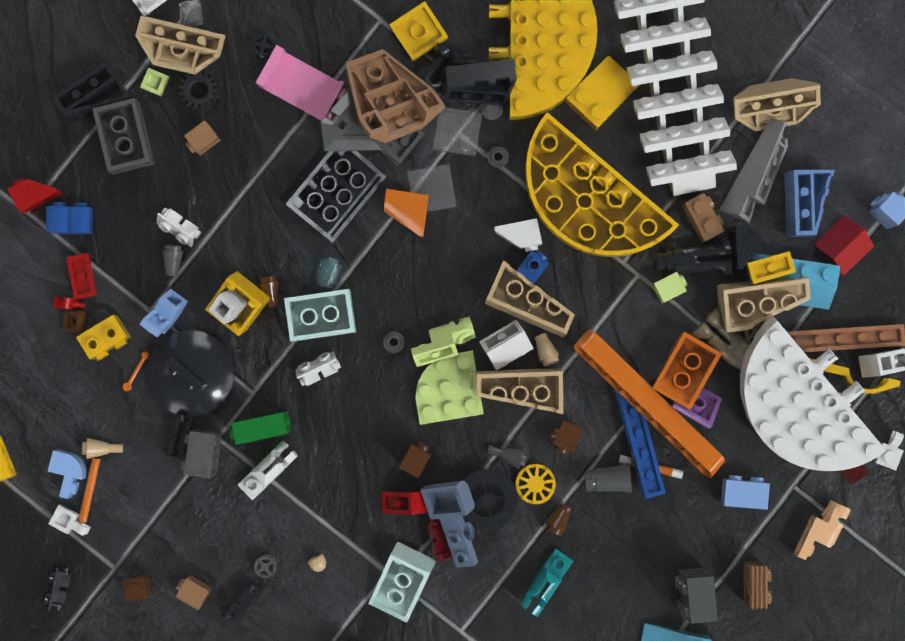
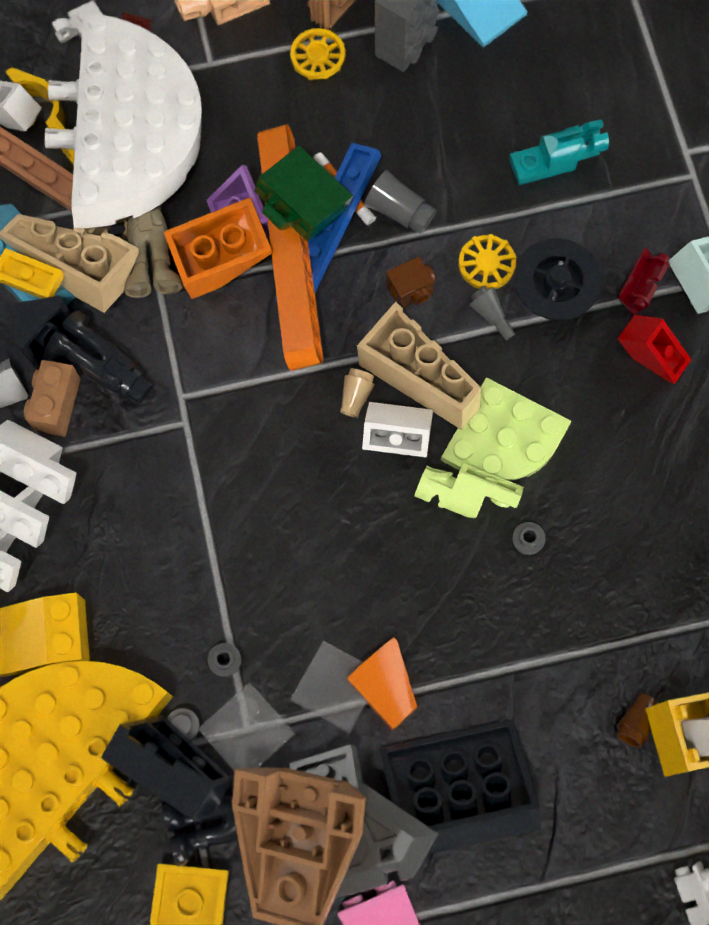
camera: 140 degrees left, 15 degrees down
light aqua brick [284,289,357,342] -> none
white hinge [295,351,341,386] -> none
clear light blue brick [315,256,342,289] -> none
reddish brown brick [399,441,432,478] -> none
sand blue plate [420,481,478,568] -> none
tan wedge [485,260,575,338] -> none
white slope [494,218,542,252] -> none
blue brick [517,250,549,284] -> none
yellow brick [525,112,679,257] -> none
reddish brown cone [545,504,572,537] -> none
yellowish green brick [651,272,687,303] -> none
light blue brick [721,475,770,510] -> none
none -> dark green piece [254,146,353,242]
none -> yellow wheel [290,28,345,80]

